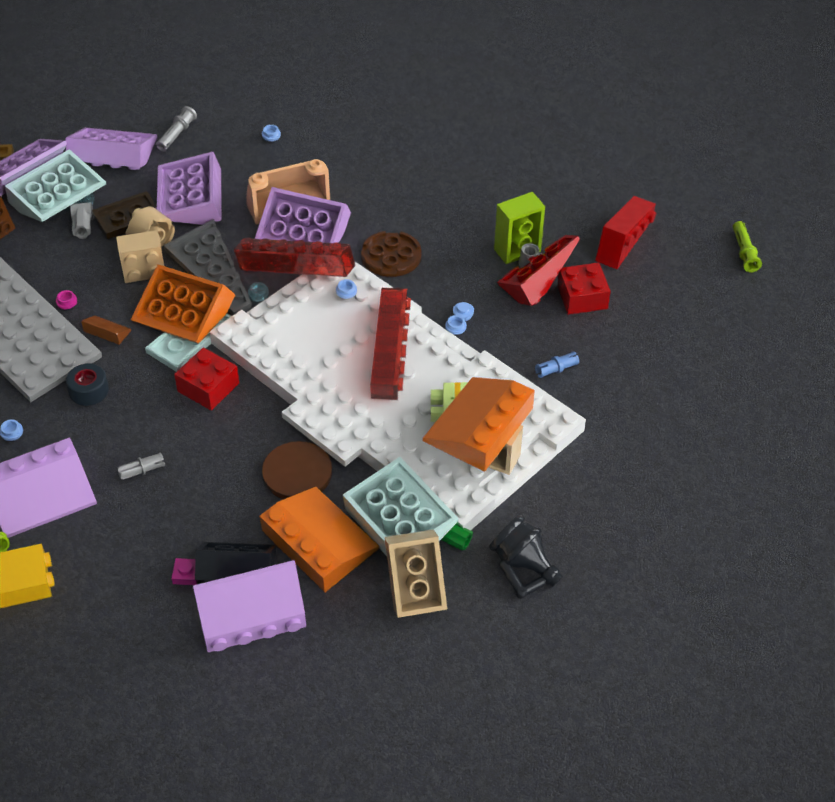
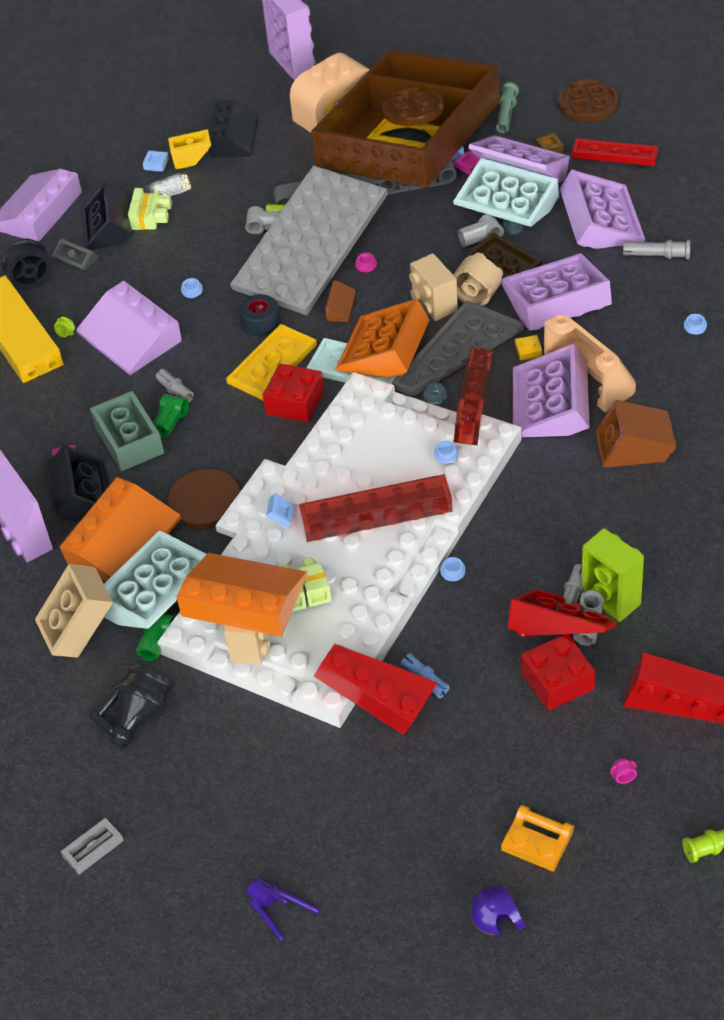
camera: 80 degrees right, 0 degrees up
reddish brown tile [361,231,422,277] -> none
light blue plate [453,302,474,321] -> none
none -> light grey tile [60,818,124,875]
none -> sand green brick [90,391,164,472]
none -> green piece [153,394,189,438]
none -> yellow tile [226,324,317,400]
none -> dark purple plant [247,877,320,941]
none -> light blue plate [266,493,295,528]
none -> red wedge [314,643,438,735]
none -> dark purple helmet [470,885,526,936]
none -> light orange plate [501,805,574,872]
none -> yellow plate [515,335,542,361]
none -> light grey axle [563,564,584,604]
none -> red plate [572,138,658,166]
none -> dark orange slope [595,400,676,468]
none -> dark pink plate [610,758,637,784]

